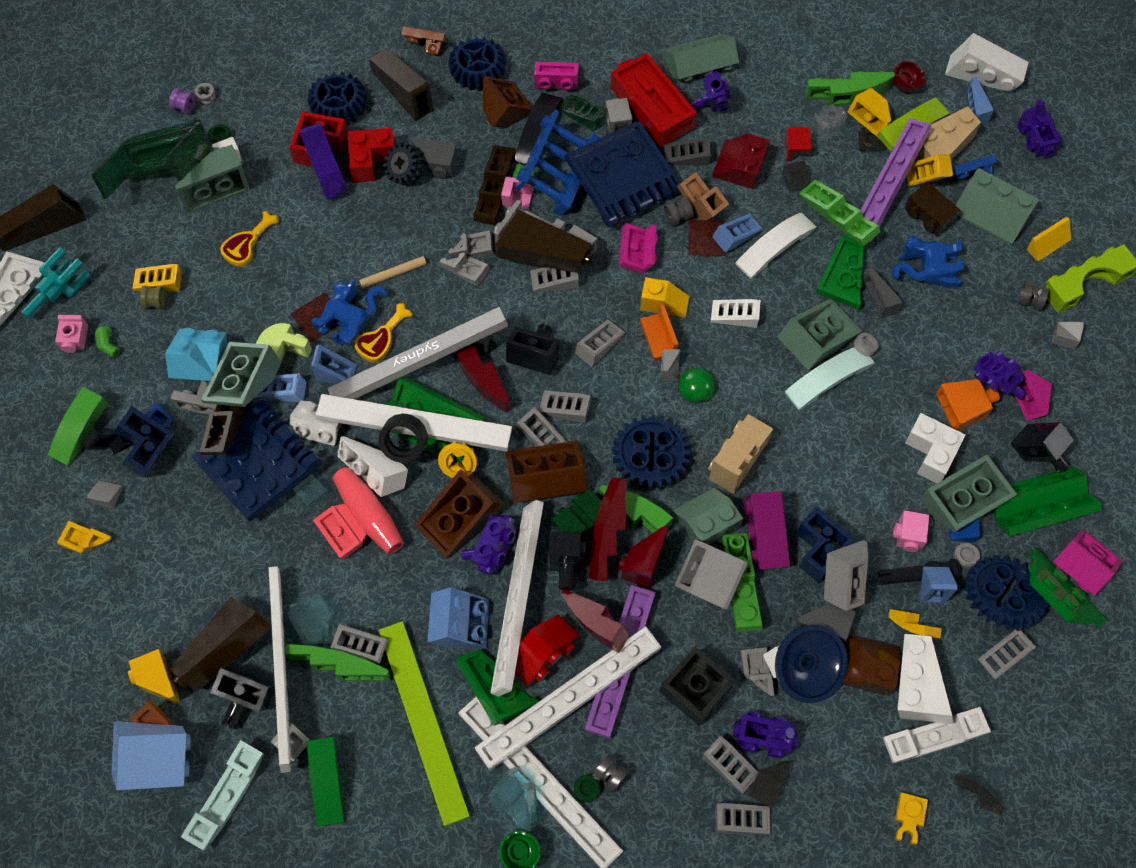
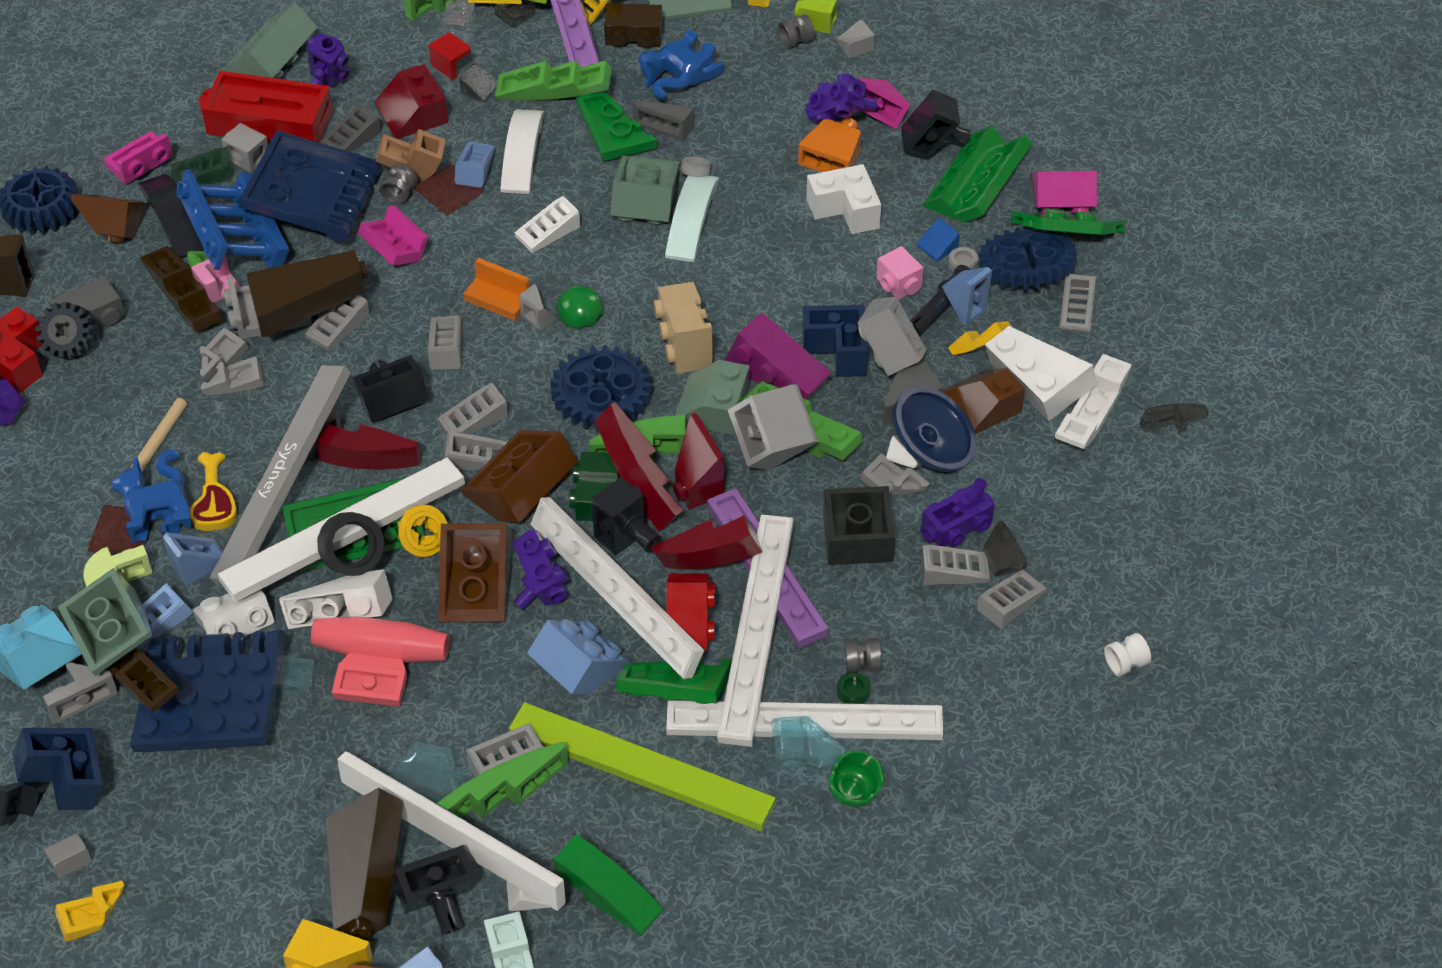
camera: 45 degrees left, 15 degrees down
yellow slope [640,277,689,318] -> none
yellow plate [895,792,928,845] -> none
sand green slope [920,455,1017,532] -> none

